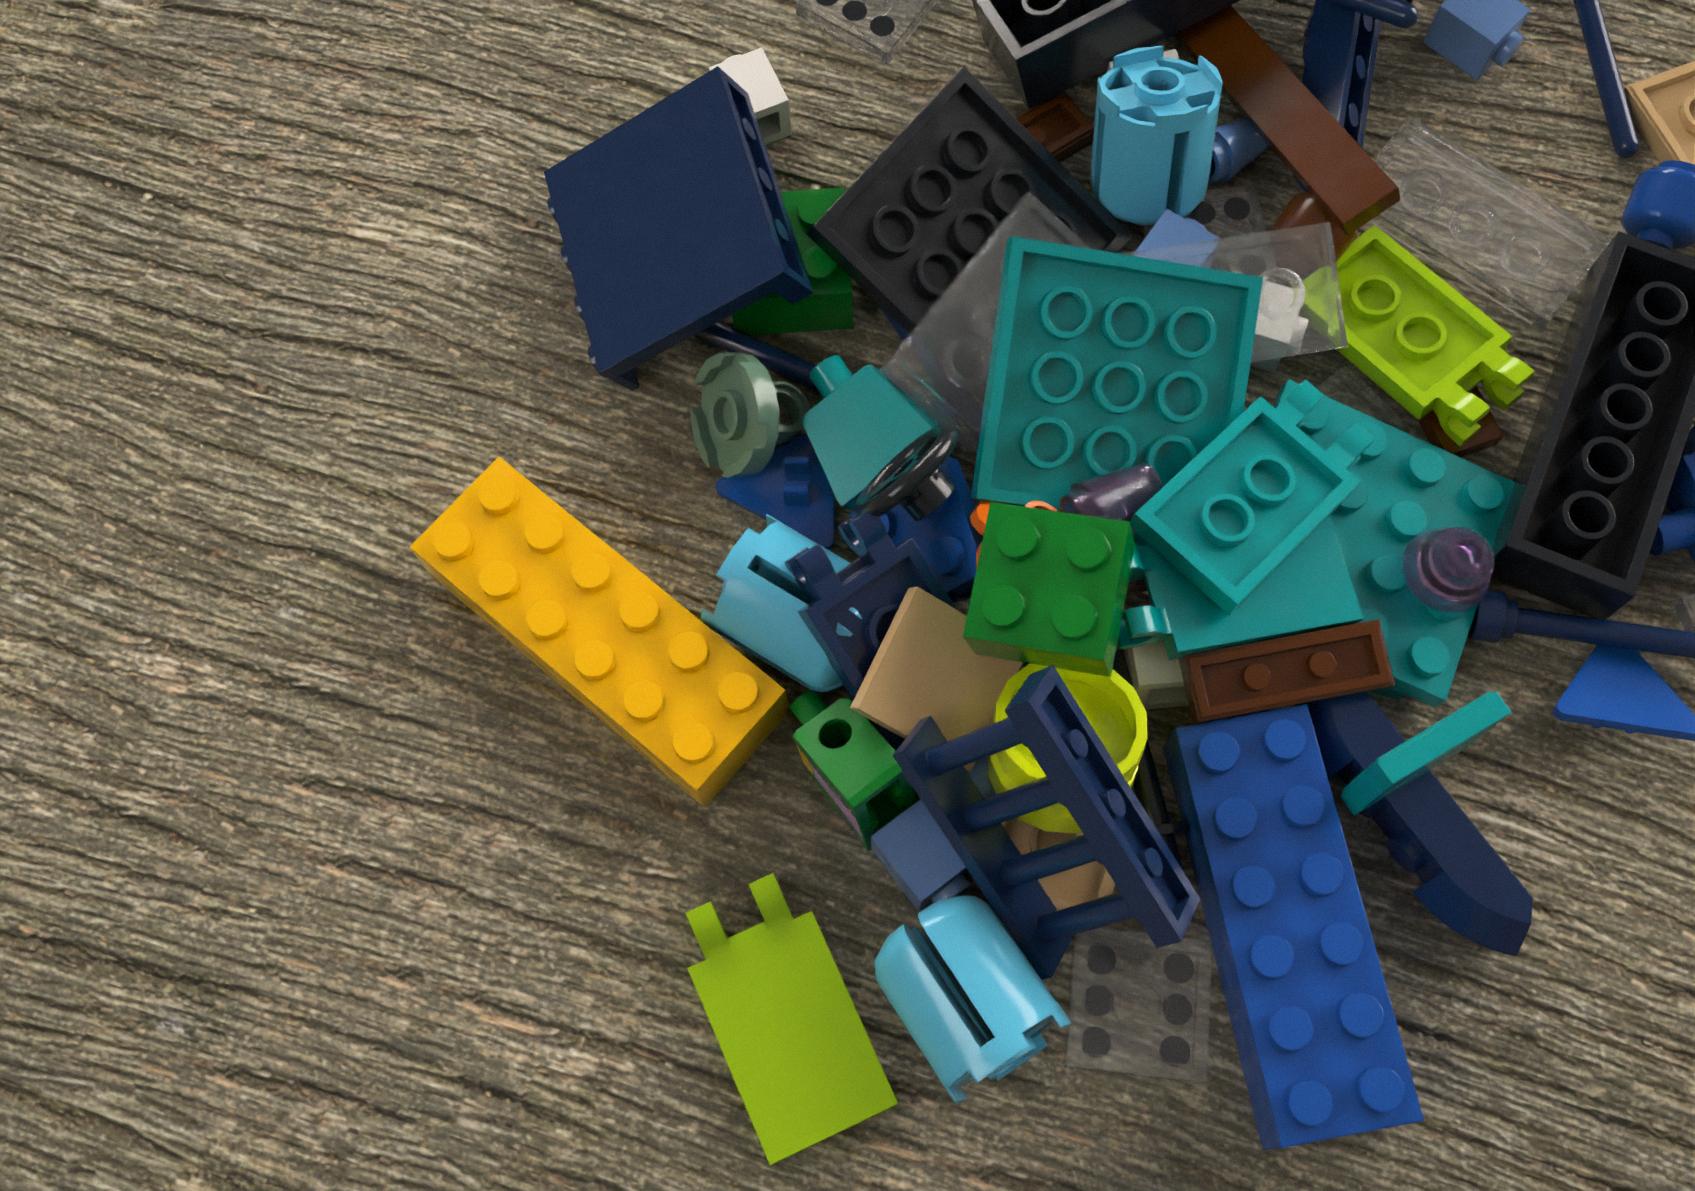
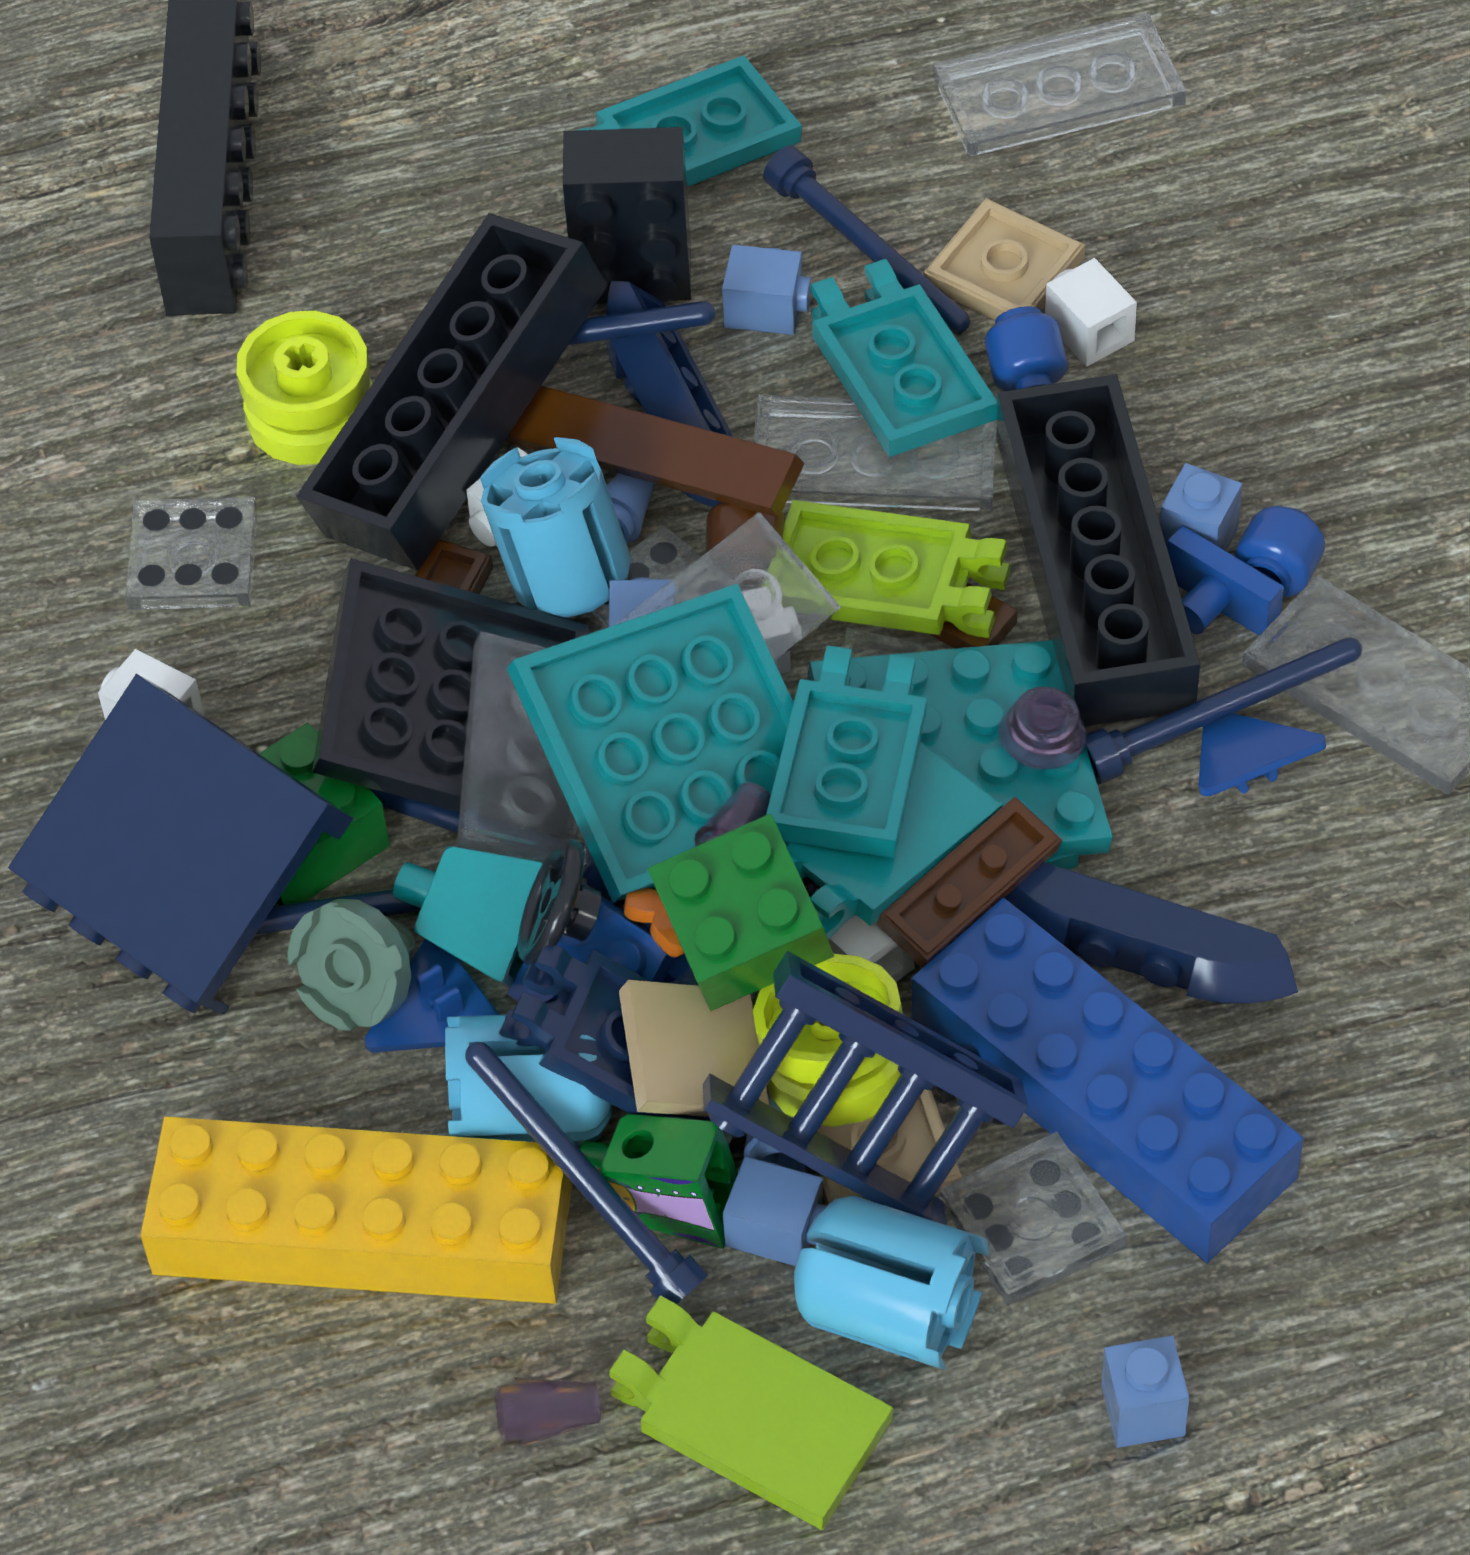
camera: 35 degrees left, 15 degrees down
teal tile [1340,691,1512,816] -> none
none -> dark blue piece [465,1042,708,1304]
none -> clear purple cone [495,1377,601,1447]
none -> teal tile [811,259,997,457]

